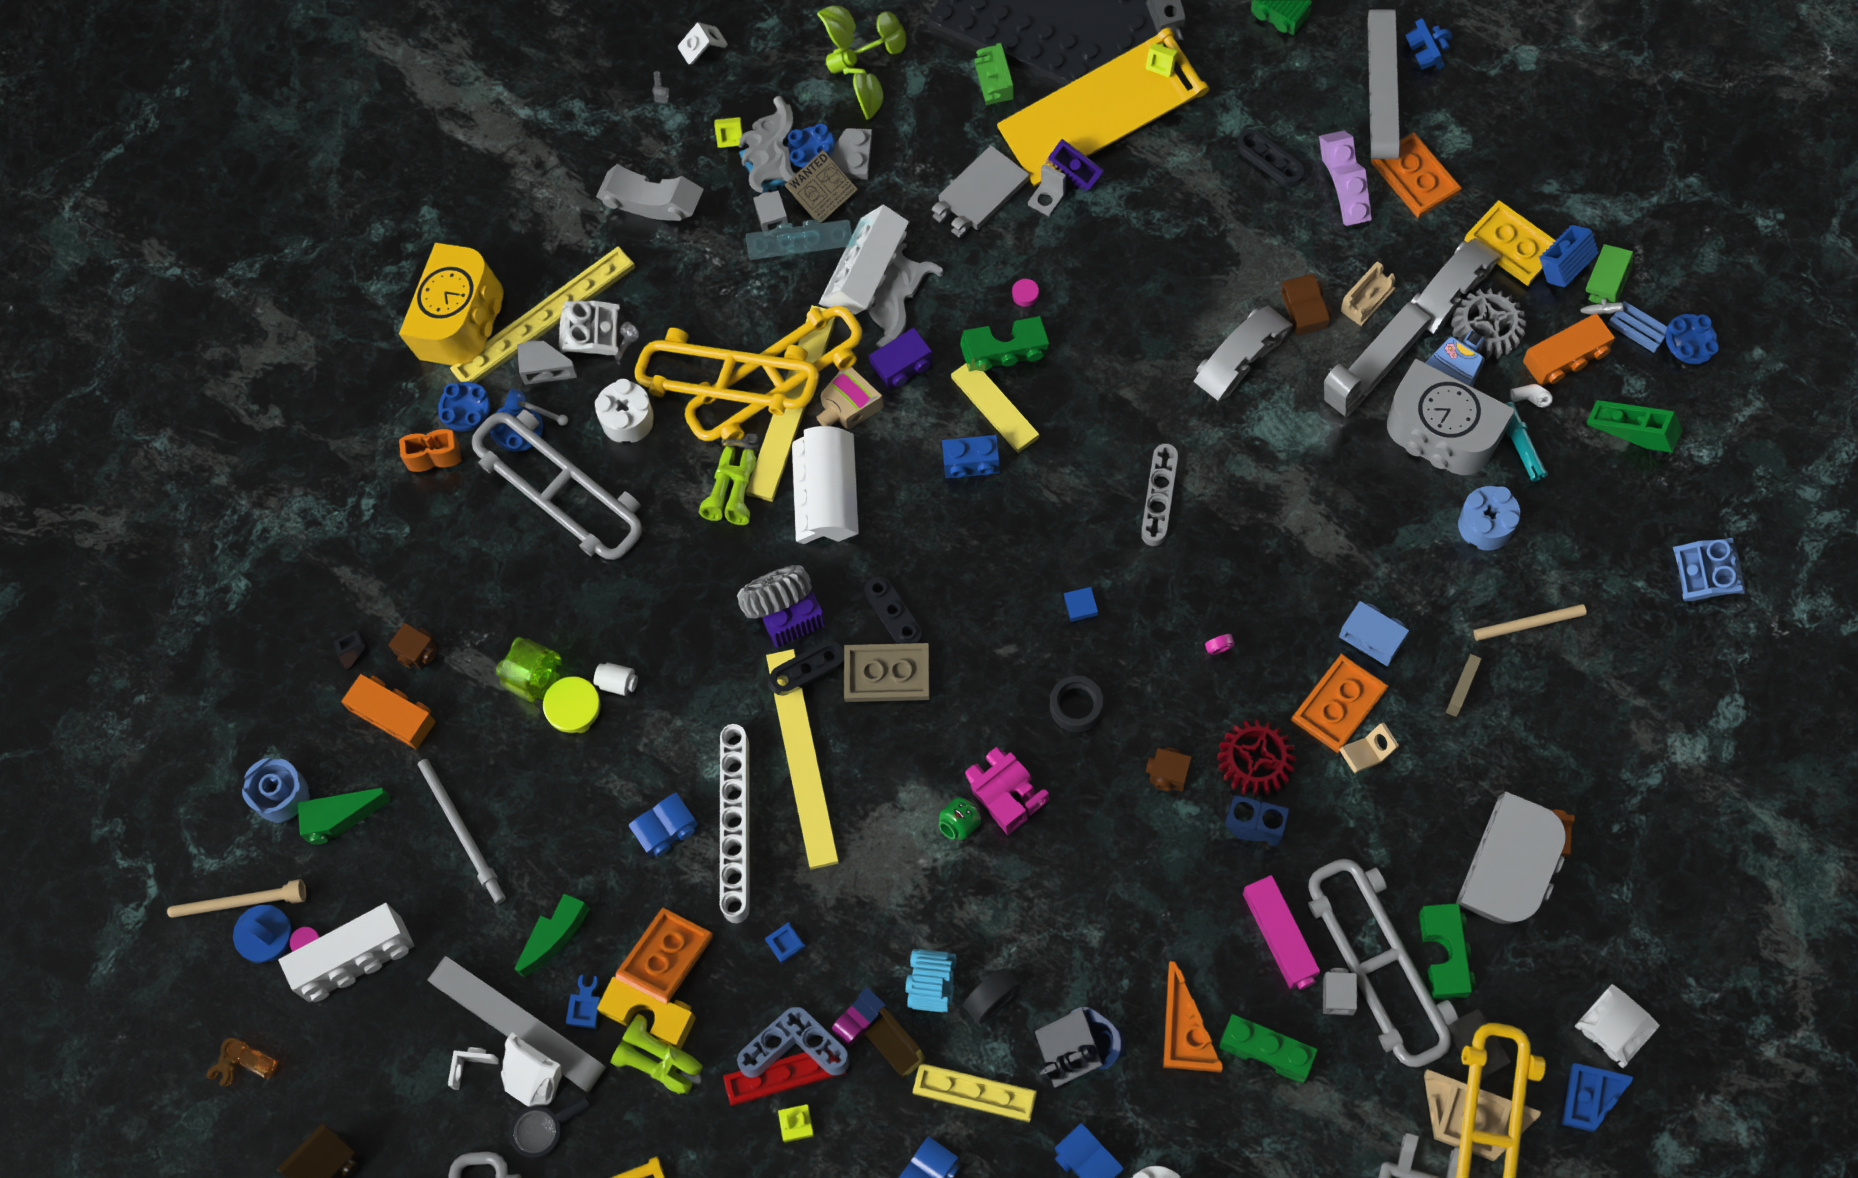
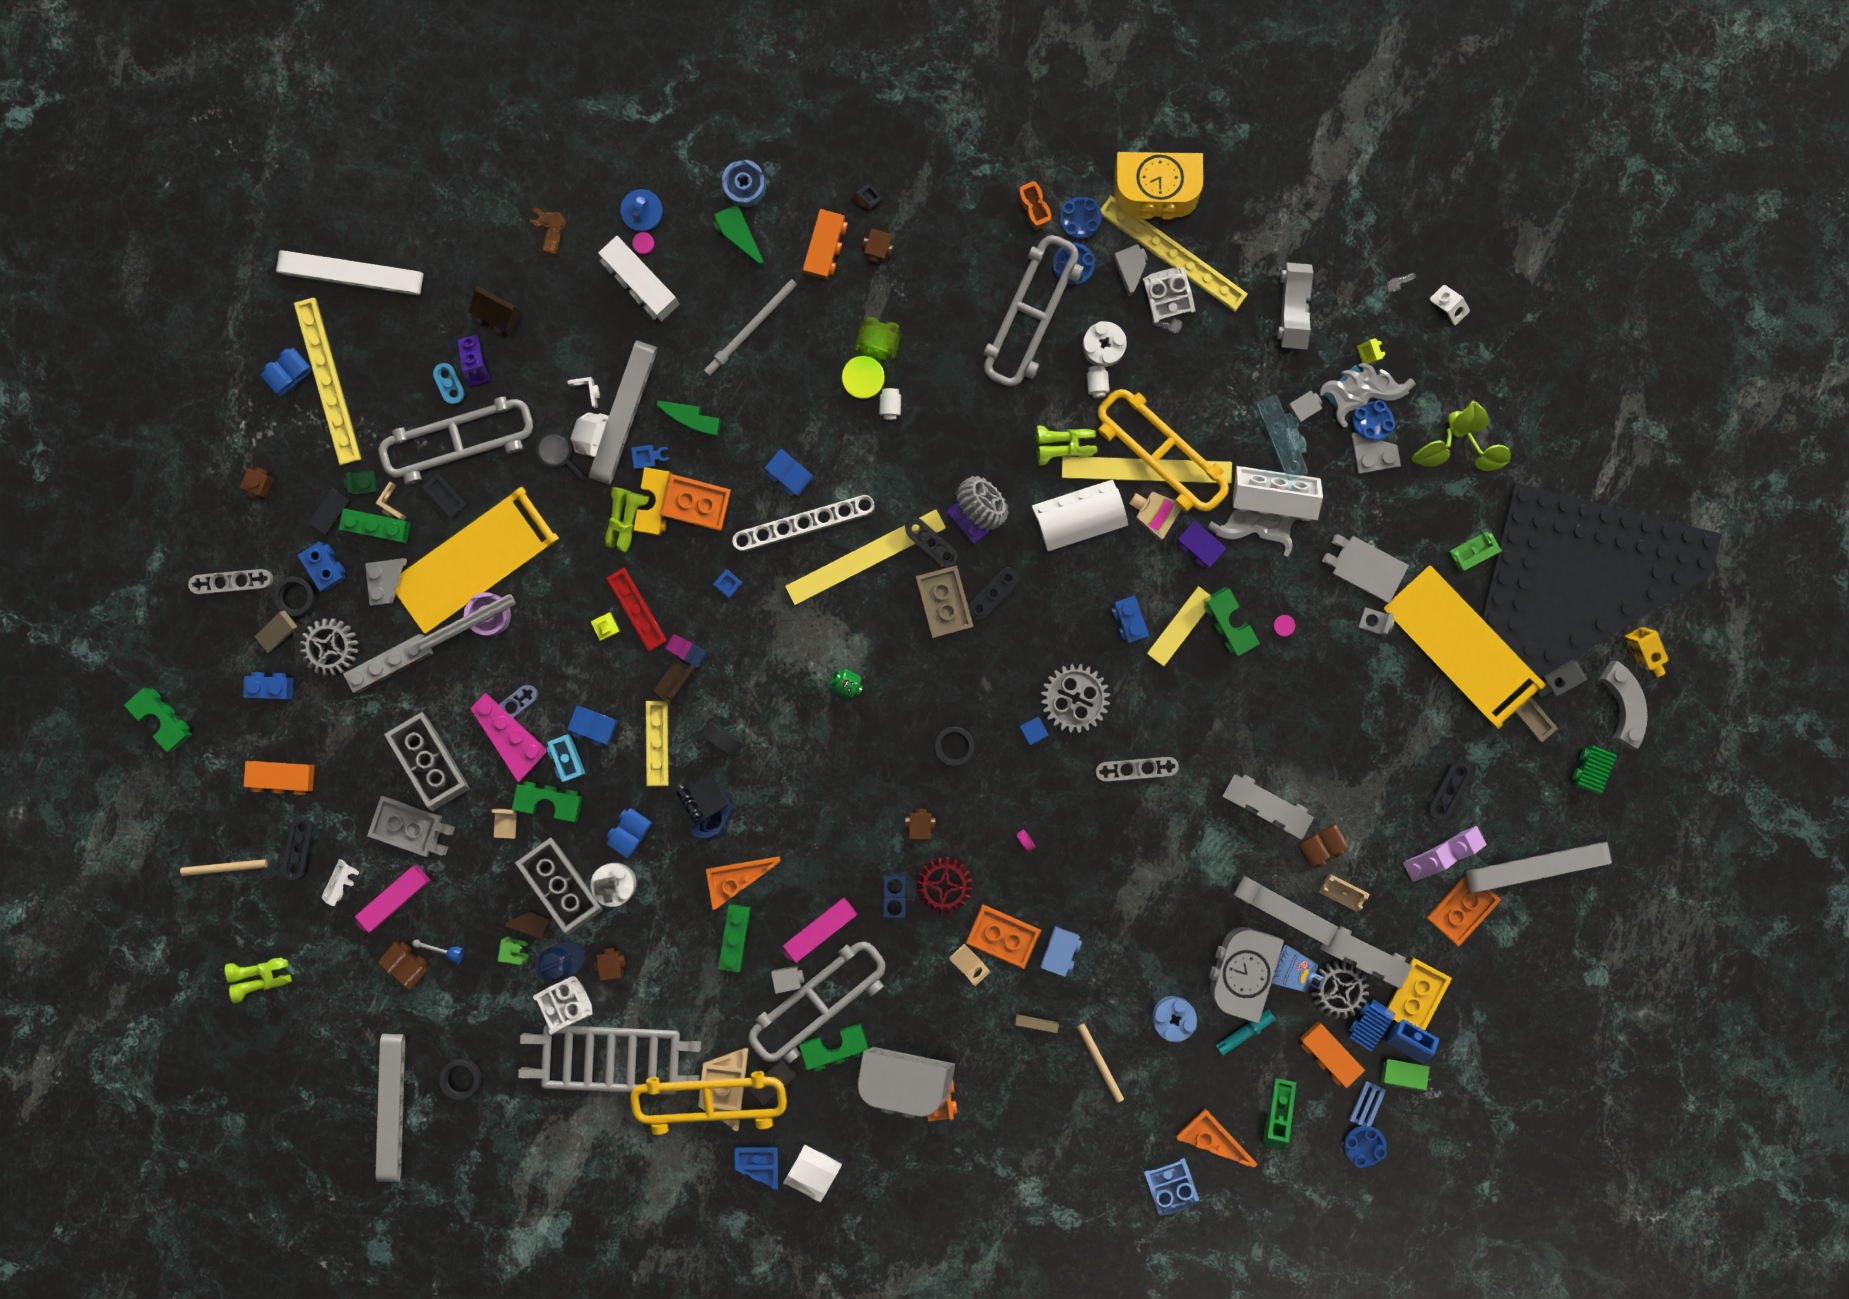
camera: 70 degrees right, 20 degrees up
tan piece [167,879,306,917] -> none
hinge [503,387,568,426] -> none
yellow bar [634,328,819,416] -> none
clear hand [721,433,758,454] -> none
sand blue beam [737,1007,850,1078] -> none
dark tan tile [785,150,857,224] -> none
medium azure brick [906,949,956,1012] -> none
dark pink hips [965,747,1050,836] -> none
dark purple brick [1045,139,1104,193] -> none
neon yellow tile [1146,43,1177,77] -> none
blue hips [1405,18,1452,70] -> none
white arm [1510,384,1553,407] -> none
light grey helmet [1581,298,1624,314] -> none
none -> light grey gear [1041,664,1110,733]
none -> white brick [1087,366,1109,398]
none -> orange wing [1176,1108,1258,1167]
none -> blue brick [1349,1000,1395,1052]
none -> dark tan tile [1515,697,1558,742]

